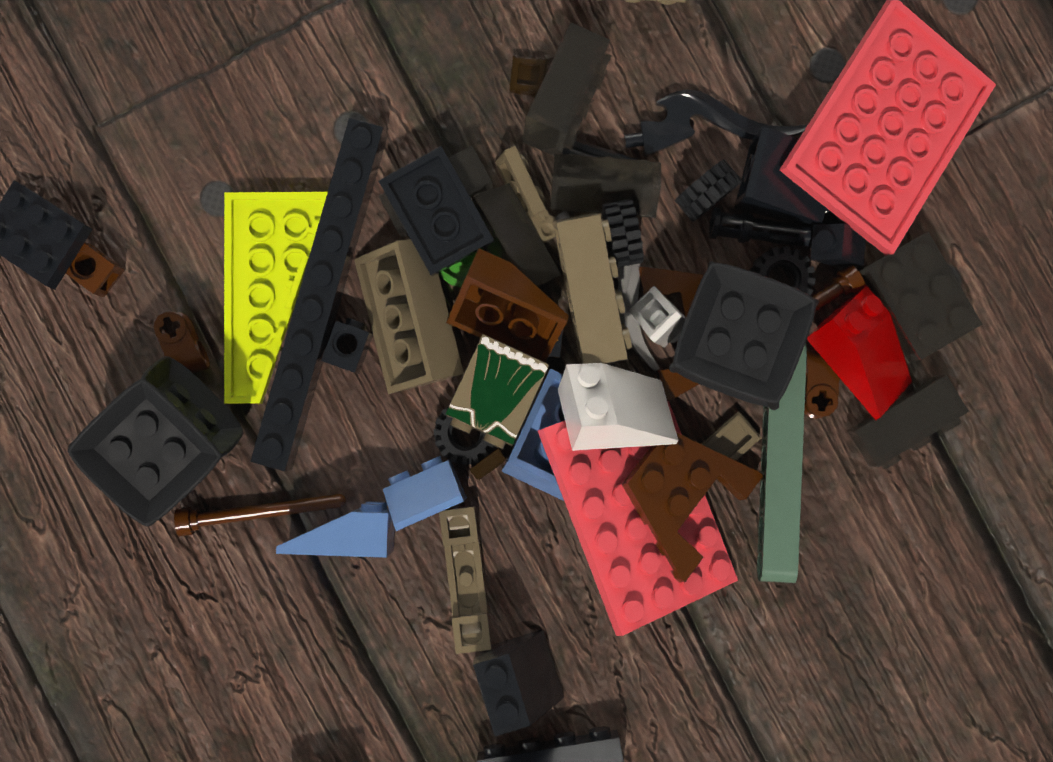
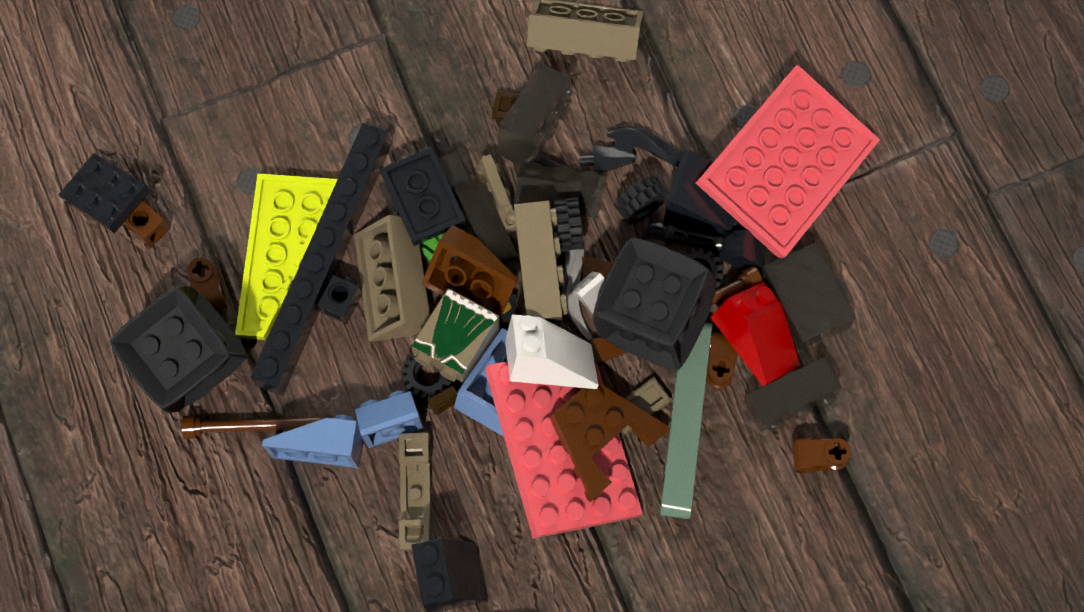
camera: 10 degrees right, 15 degrees down
none -> reddish brown piece [792,438,851,473]

